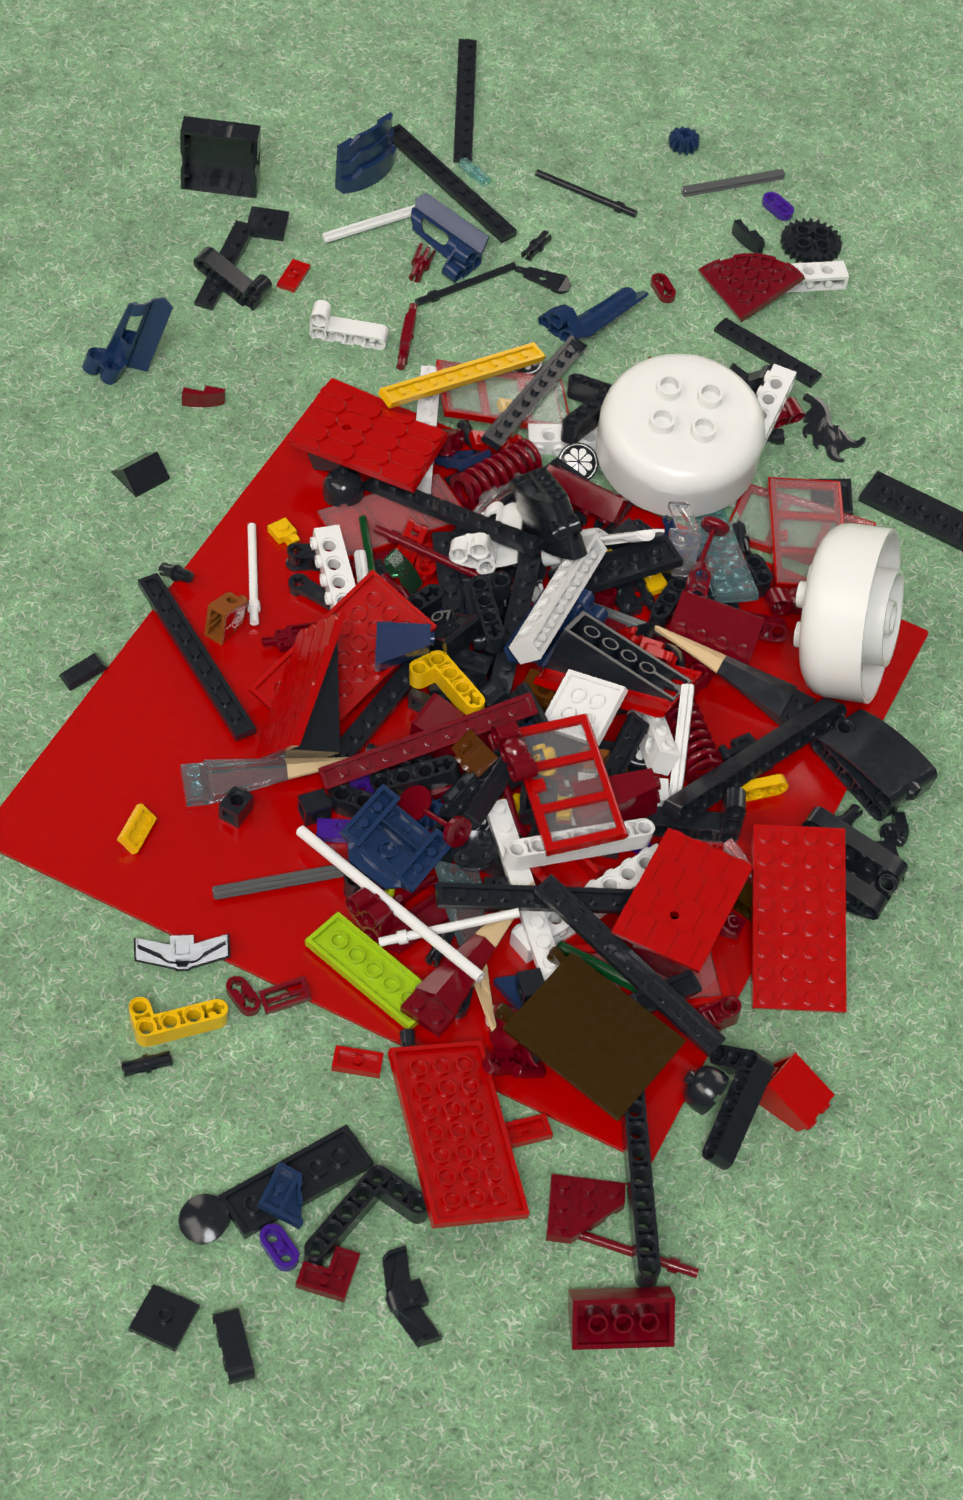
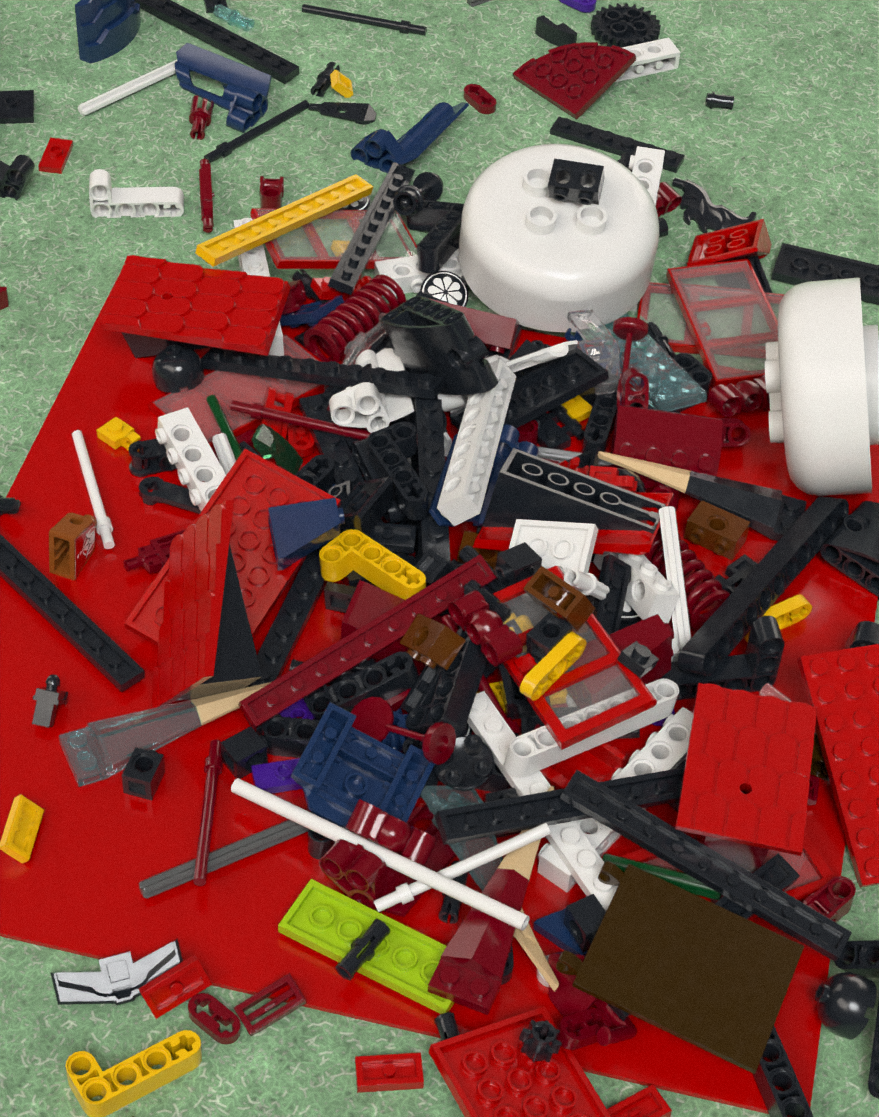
camera: 10 degrees left, 5 degrees down
none -> piece [32,674,68,727]
none -> red plate [139,954,212,1019]
none -> dark red bar [193,740,223,886]
none -> dark red piece [260,176,284,209]
none -> yellow tile [330,70,353,98]
none -> black pin [335,919,390,980]
none -> dark red piece [345,799,438,866]
none -> black piece [393,172,443,216]
none -> black axle [463,580,511,622]
none -> black brick [495,542,542,587]
none -> black gear [519,1020,562,1062]
none -> yellow beam [520,632,587,701]
none -> reddish brown brick [523,565,596,632]
none -> black brick [526,613,573,661]
none -> black brick [548,158,605,205]
none -> white axle [564,568,610,600]
none -> black plate [617,641,659,678]
none -> reddish brown brick [684,500,750,560]
none -> red slope [687,219,772,266]
none -> black pin [705,91,734,110]

